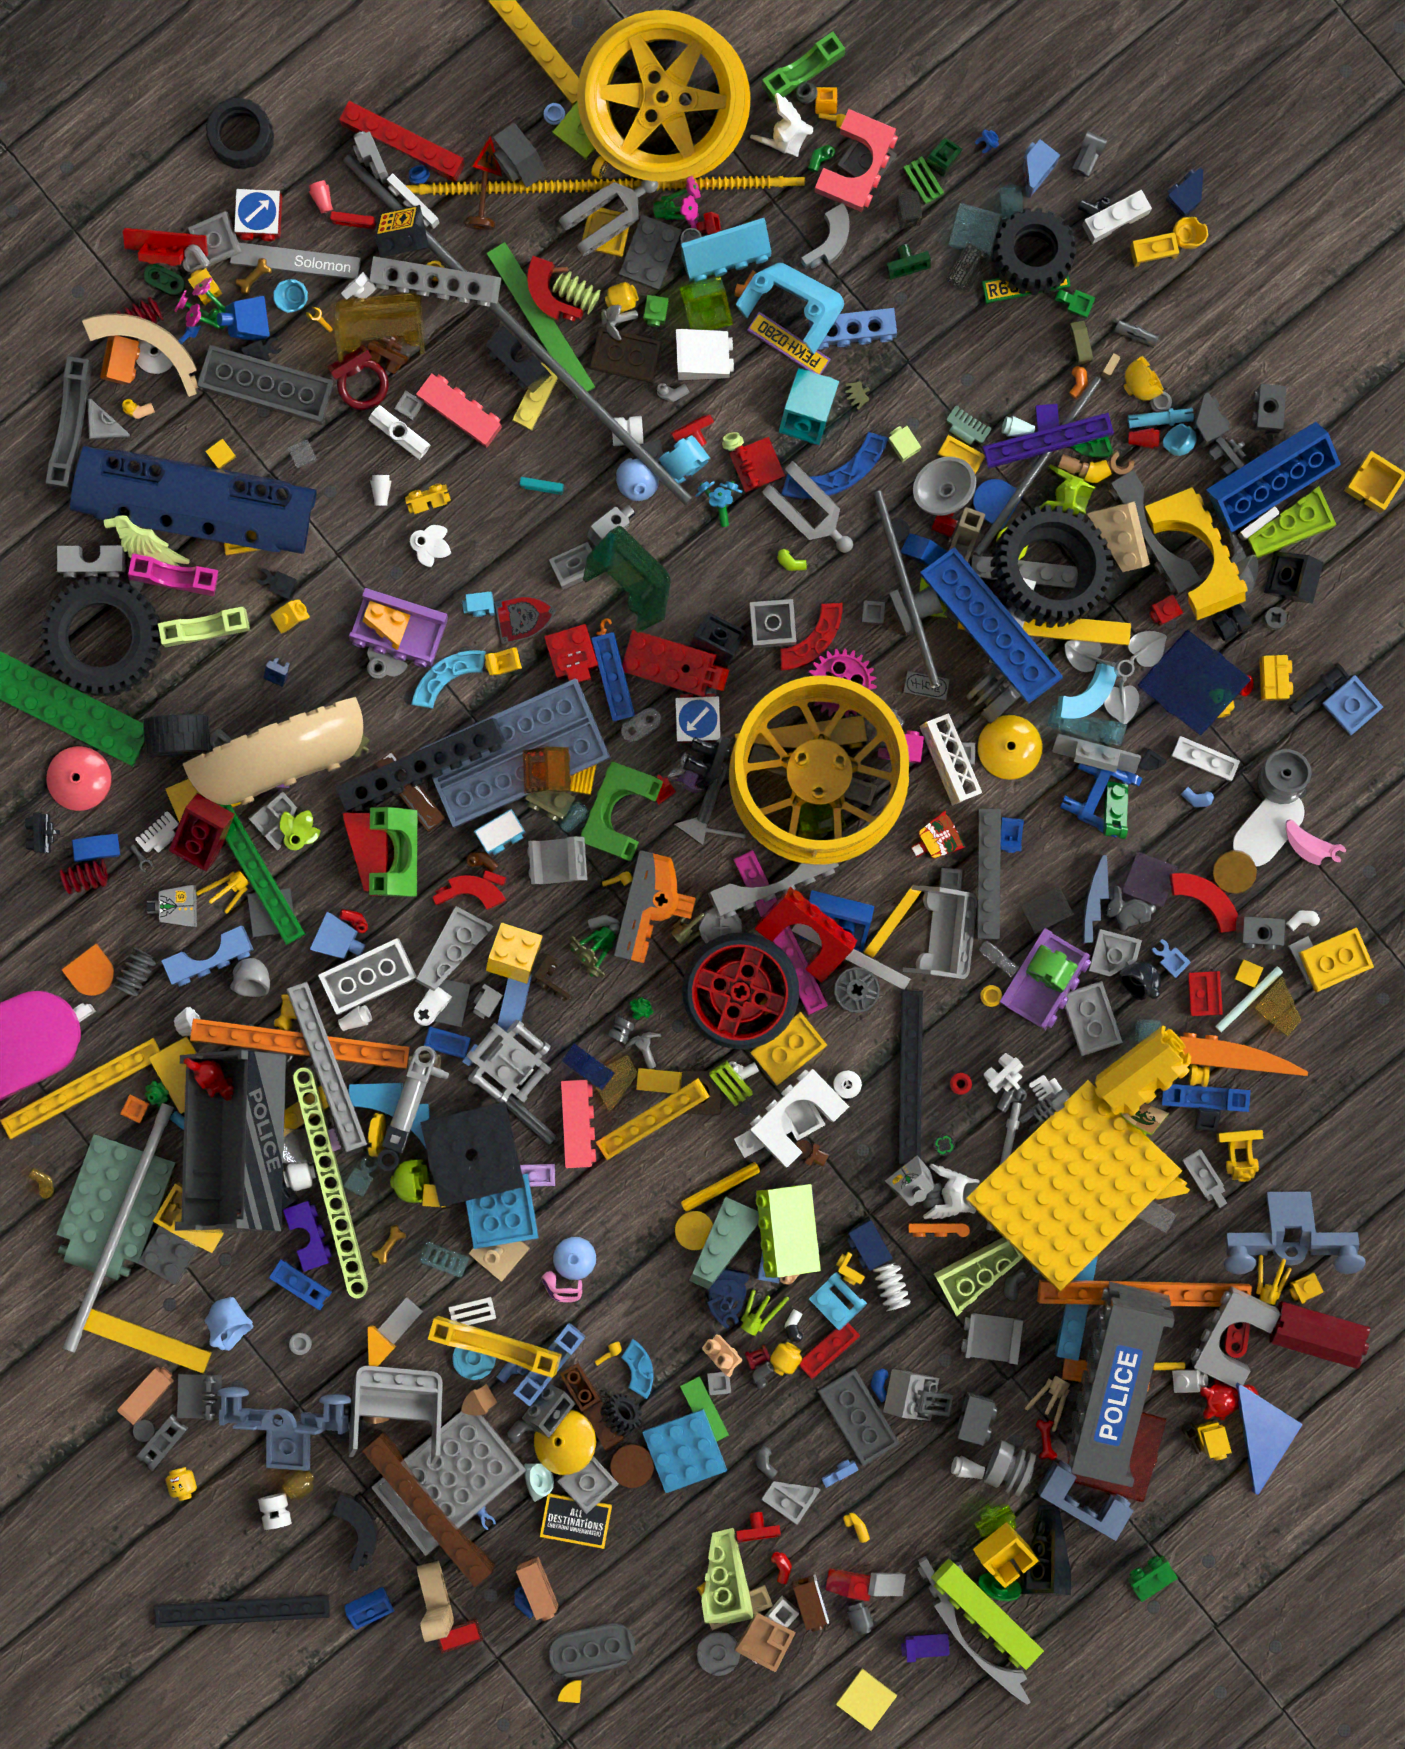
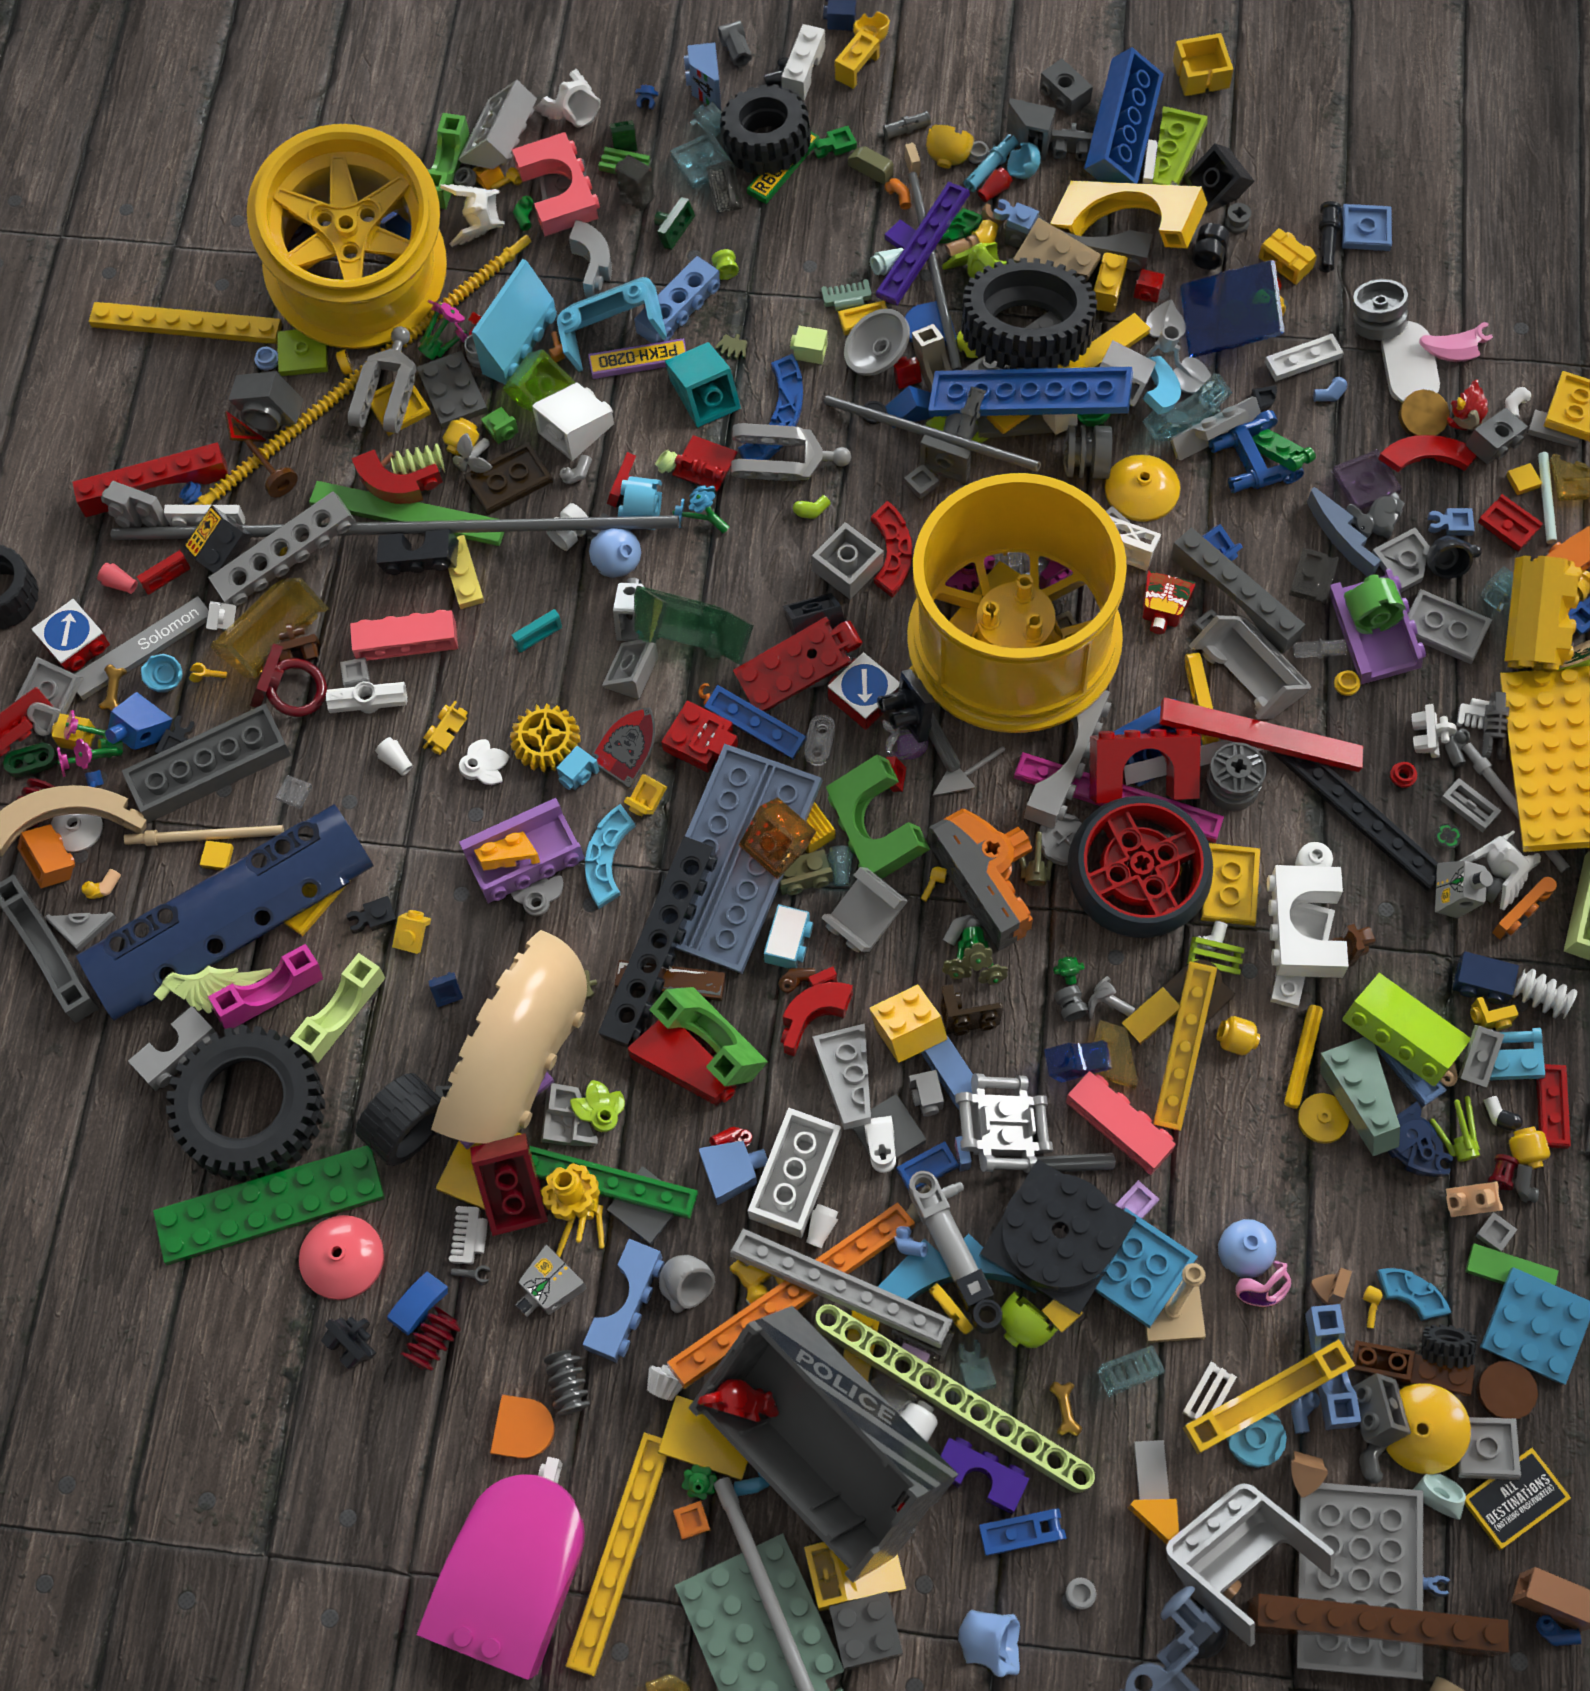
camera: 45 degrees left, 20 degrees down
none -> tan bar [124,825,284,846]
none -> light grey slope [458,79,537,169]
none -> yellow gear [510,703,581,772]
none -> white helmet [534,69,601,128]
none -> yellow plant [541,1164,600,1221]
none -> lime wheel [712,249,739,280]
none -> medium blue arm [894,1226,928,1257]
none -> dark grey pin [955,386,986,440]
none -> medium blue plate [993,199,1039,234]
none -> yellow brick [1094,253,1128,313]
none -> light grey slope [1099,340,1157,407]
none -> tile [1160,697,1363,772]
none -> yellow head [1216,1016,1260,1055]
none -> medium nougat tile [1310,1268,1352,1305]
none -> light grey tile [1440,778,1501,833]
none -> red hair [1447,379,1488,431]
none -> light grey plate [1458,1025,1504,1087]

